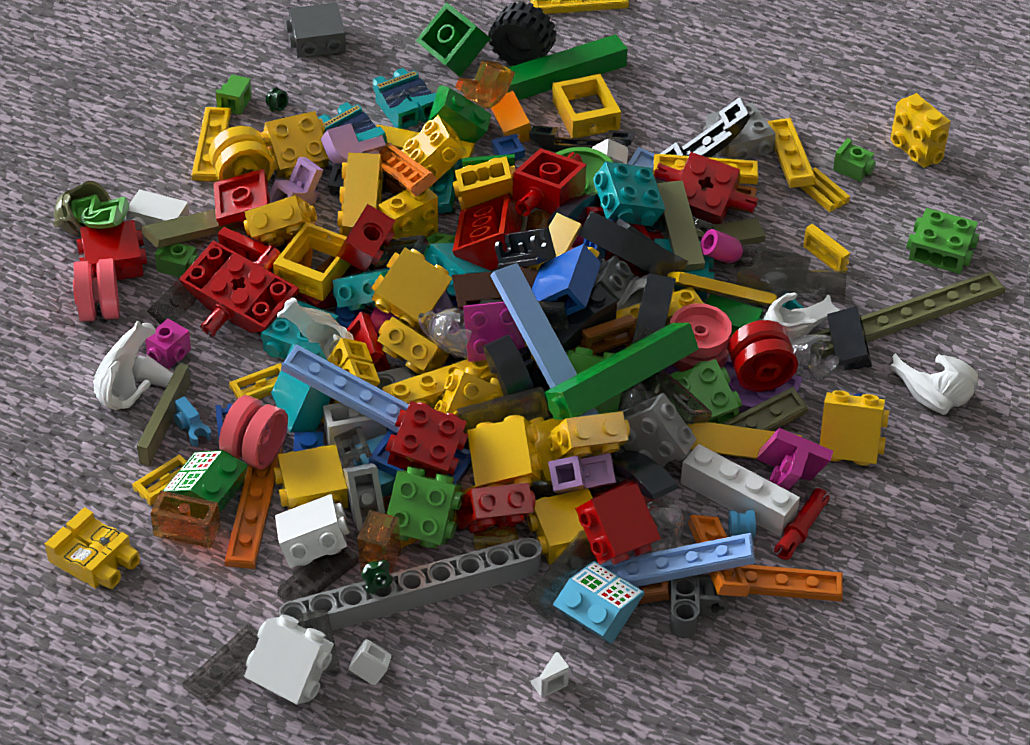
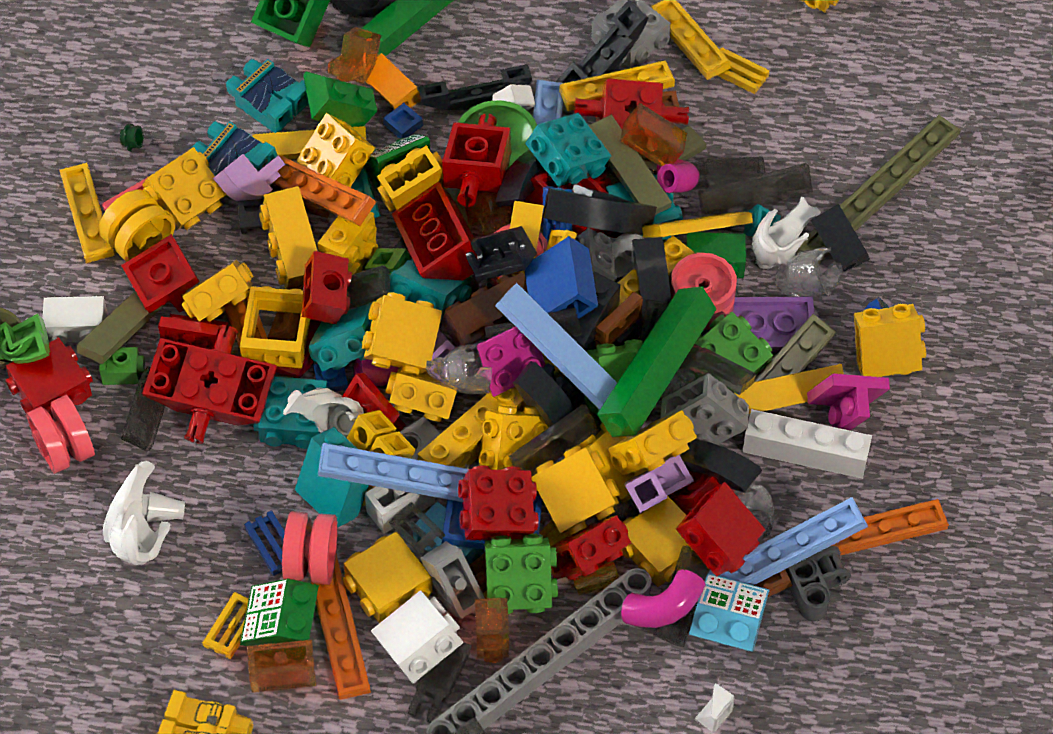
camera: 20 degrees left, 10 degrees up
olive tile [137,363,191,466] -> none
dark pink brick [145,319,191,369] -> none
dark azure plate [174,396,212,448] -> none
bright green brick [216,75,252,115] -> none
yellow tile [229,363,282,400] -> none
lavender brick [269,157,323,206] -> none
dark grey brick [285,2,346,58] -> none
blue plate [293,431,324,451] -> none
dark green plate [361,560,393,594] -> none
yellow window [552,74,621,138] -> none
orange tile [688,515,750,597] -> none
red wheel [727,320,798,392] -> none
dark azure wheel [728,510,756,540] -> none
red pin [774,488,830,560] -> none
yellow tile [803,223,850,274] -> none
bright green brick [833,138,876,182] -> none
white hair [890,353,979,415] -> none
bright green brick [906,208,980,274] -> none
none -> clear orange brick [620,103,687,167]
none -> dark pink cylinder [621,569,706,628]

